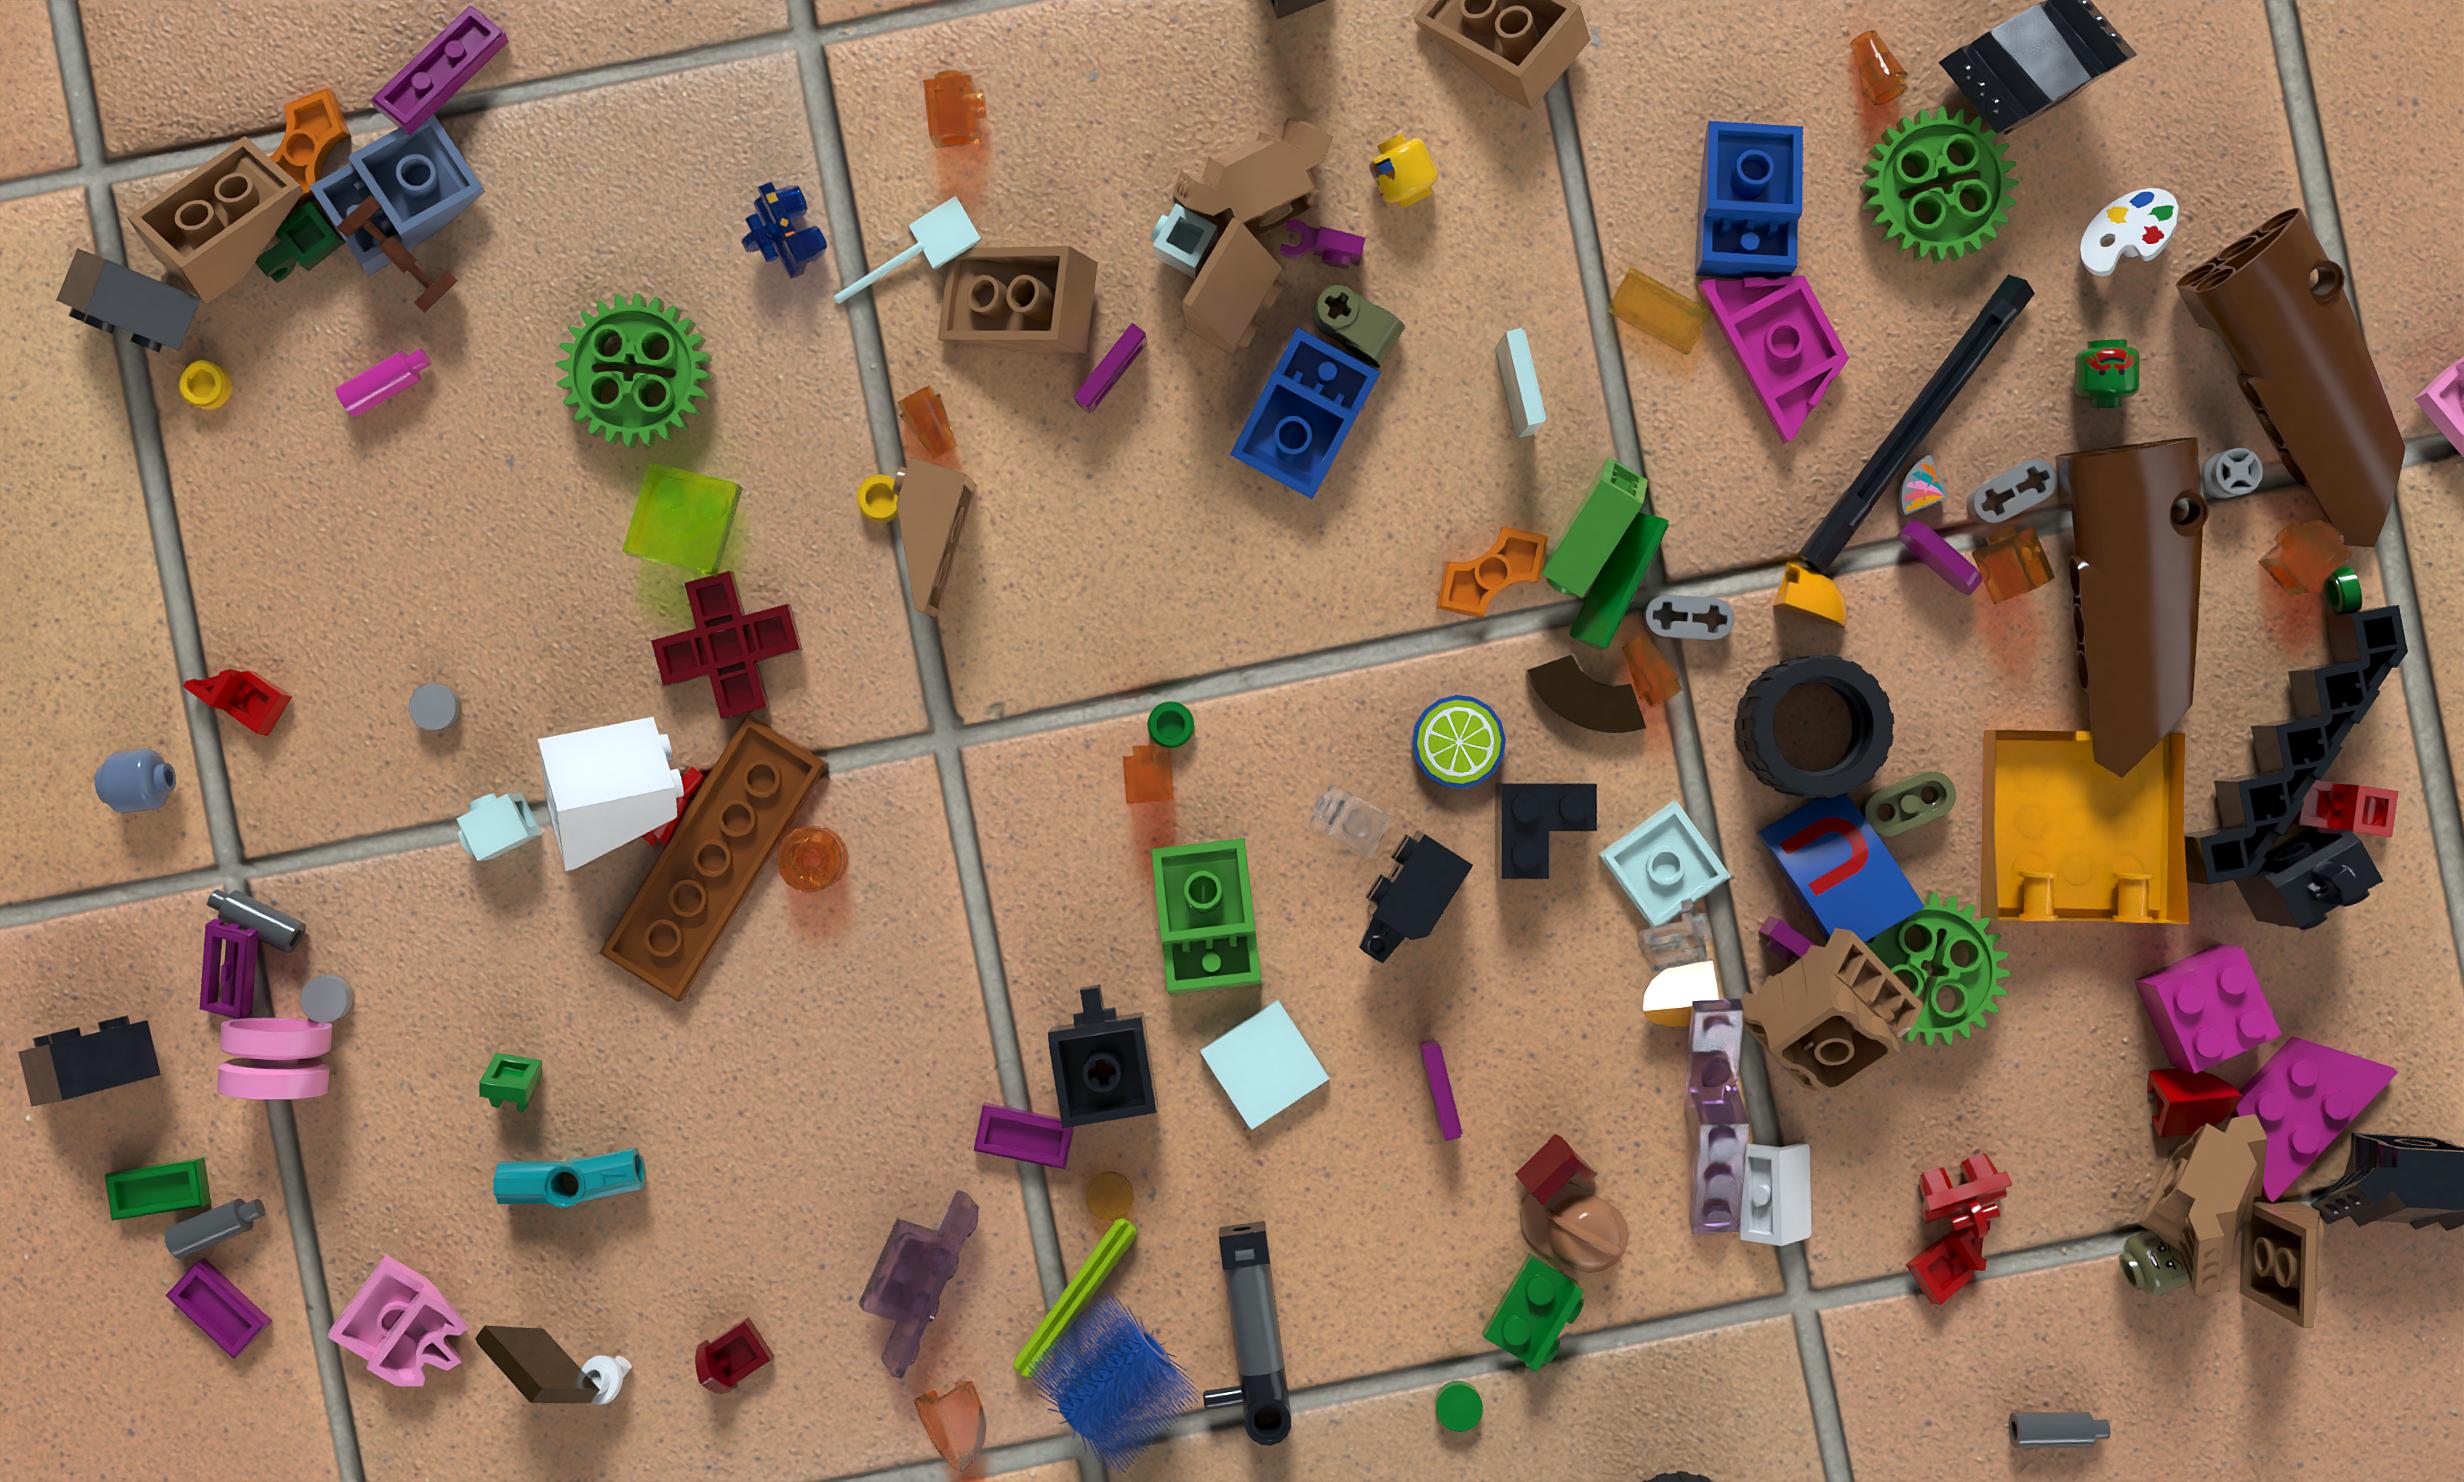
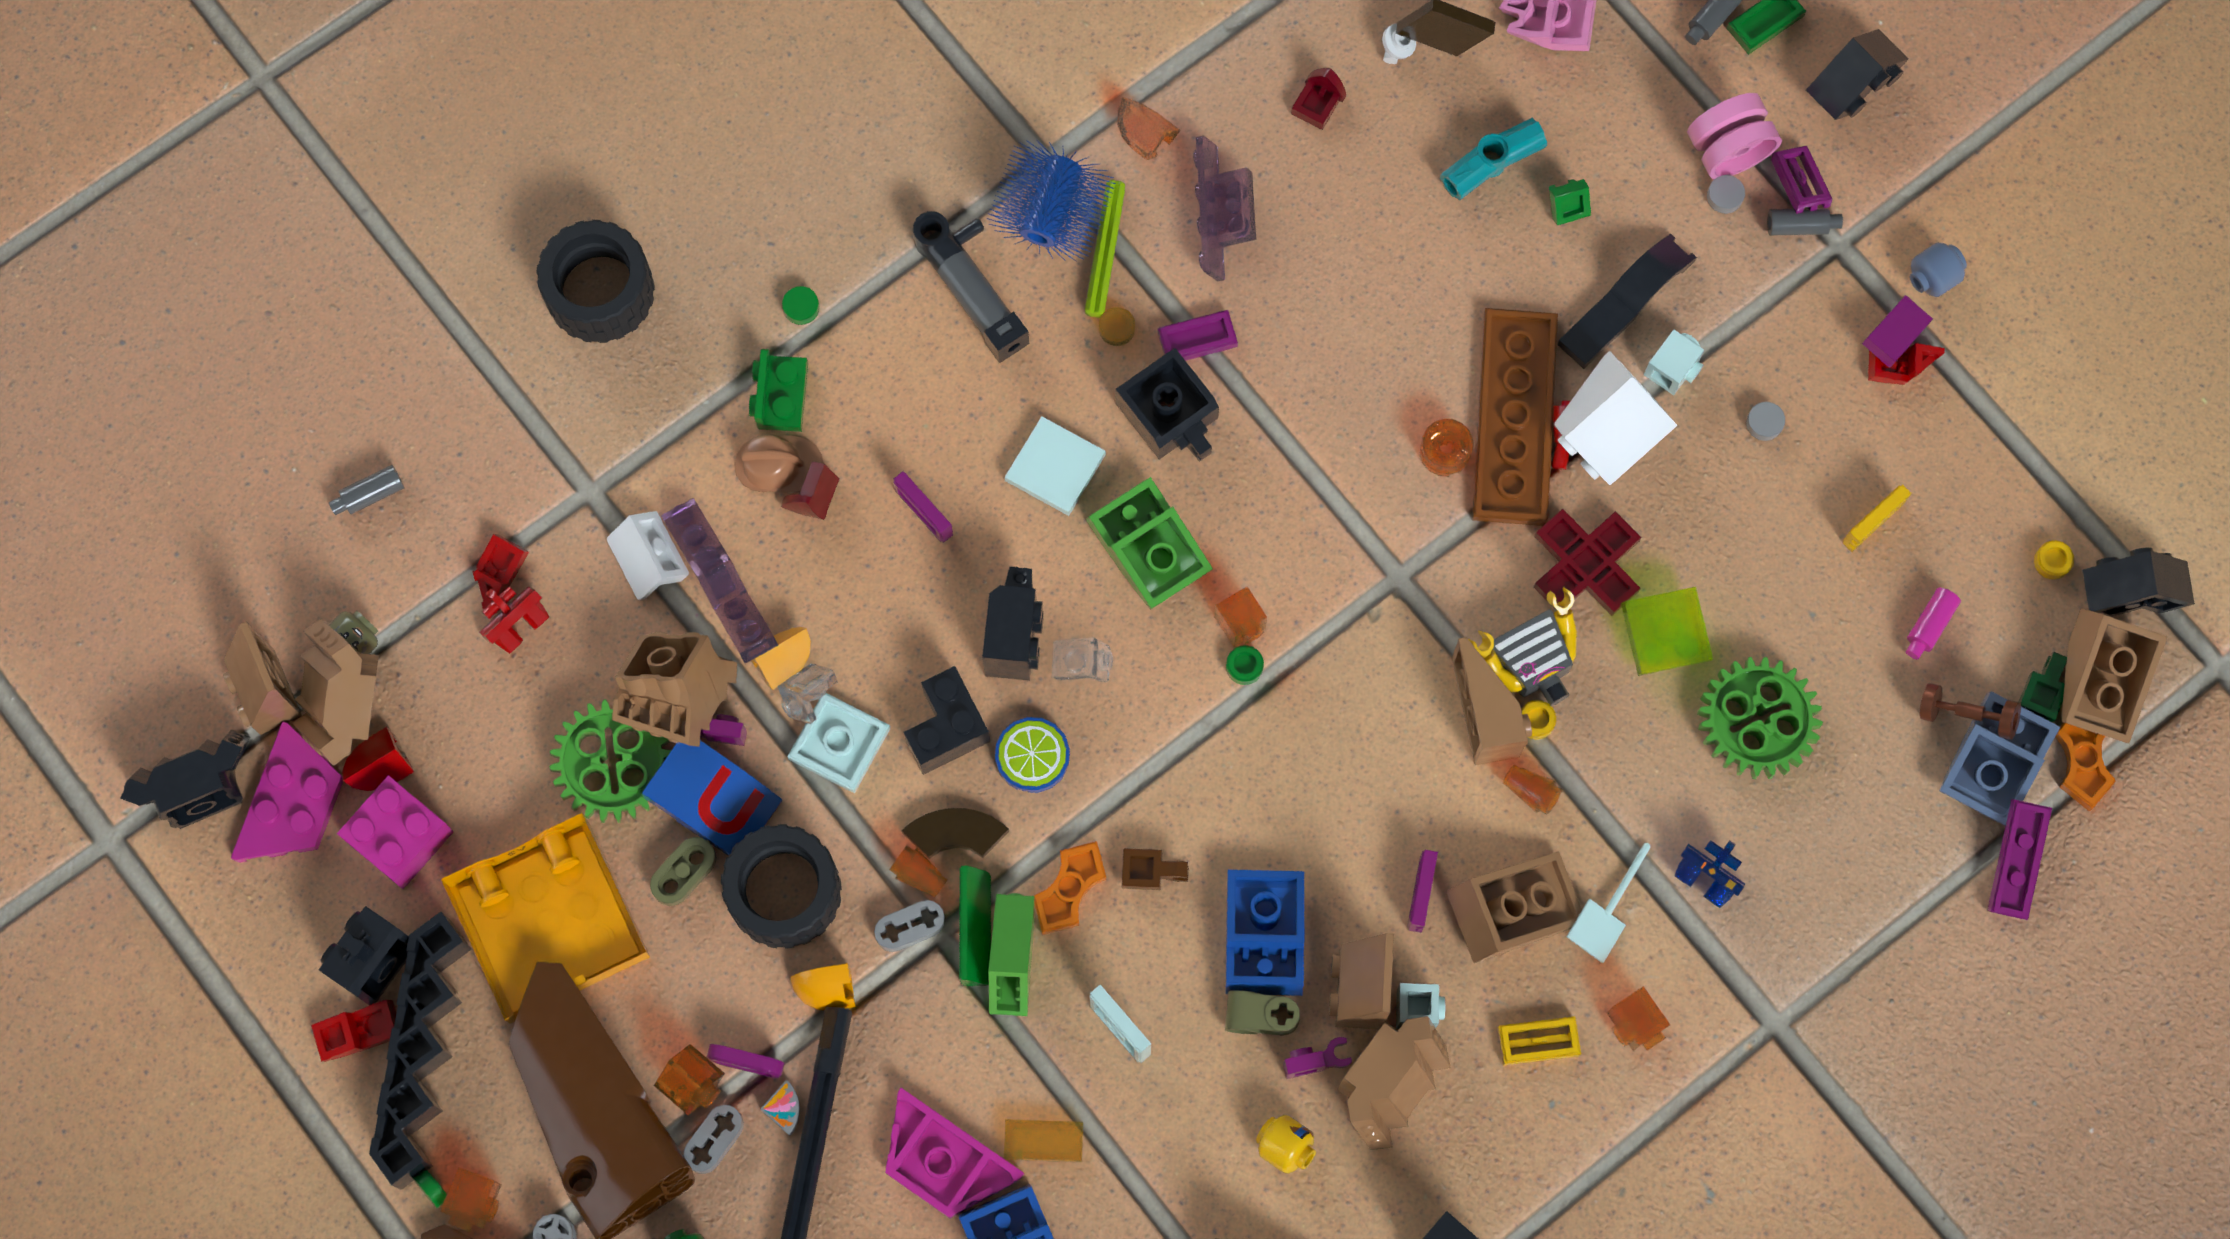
camera: 155 degrees right, 15 degrees down
none -> reddish brown plate [1122,848,1189,890]
none -> torso [1468,587,1577,706]
none -> yellow tile [1497,1016,1581,1066]
none -> black piece [1557,233,1697,369]
none -> yellow tile [1843,484,1912,552]
none -> magenta tile [1862,295,1933,368]

